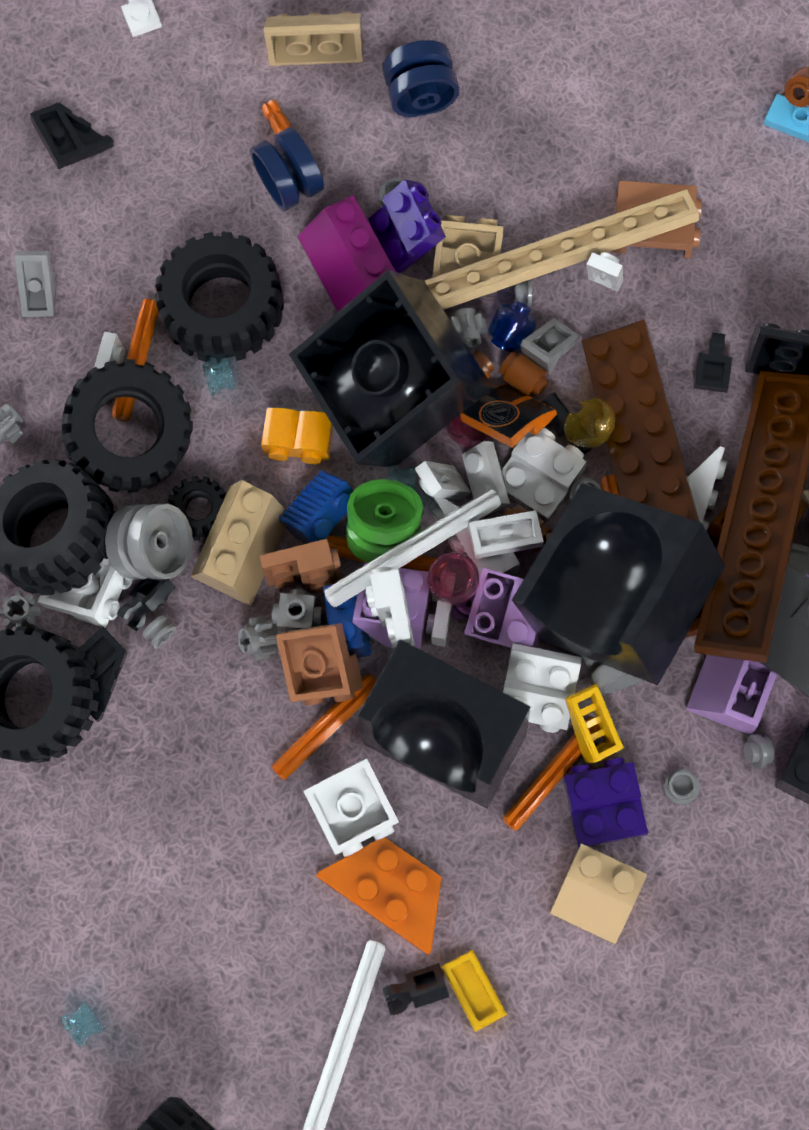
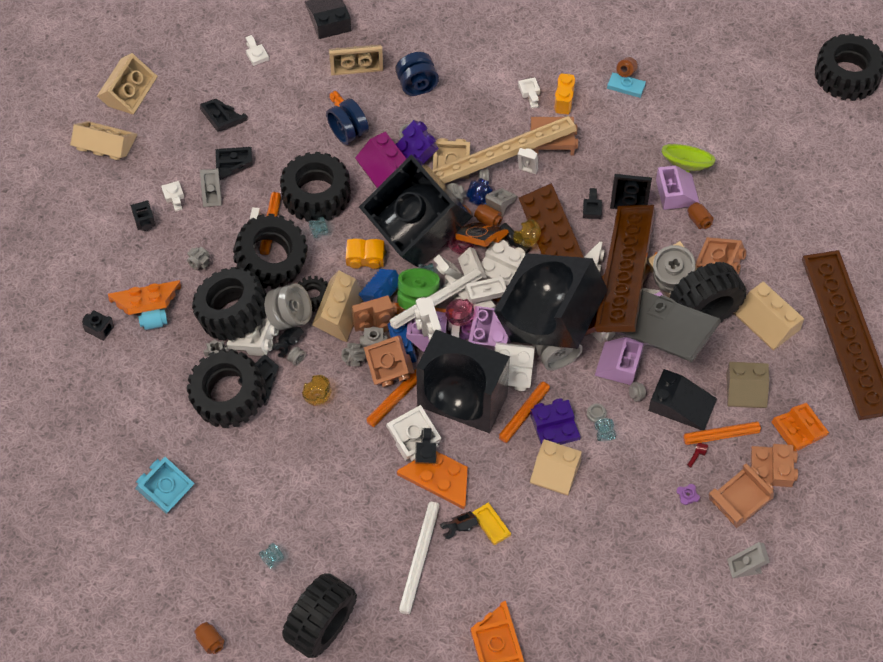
camera: 10 degrees left, 15 degrees down
yellow slope [565,684,624,763] -> none
none -> black wing [215,147,253,180]
none -> clear yellow hair [302,375,332,406]
none -> black plate [415,428,436,464]
none -> white plate [518,78,540,108]
none -> light orange brick [554,73,575,115]
none -> clear light blue wheel [594,418,616,442]

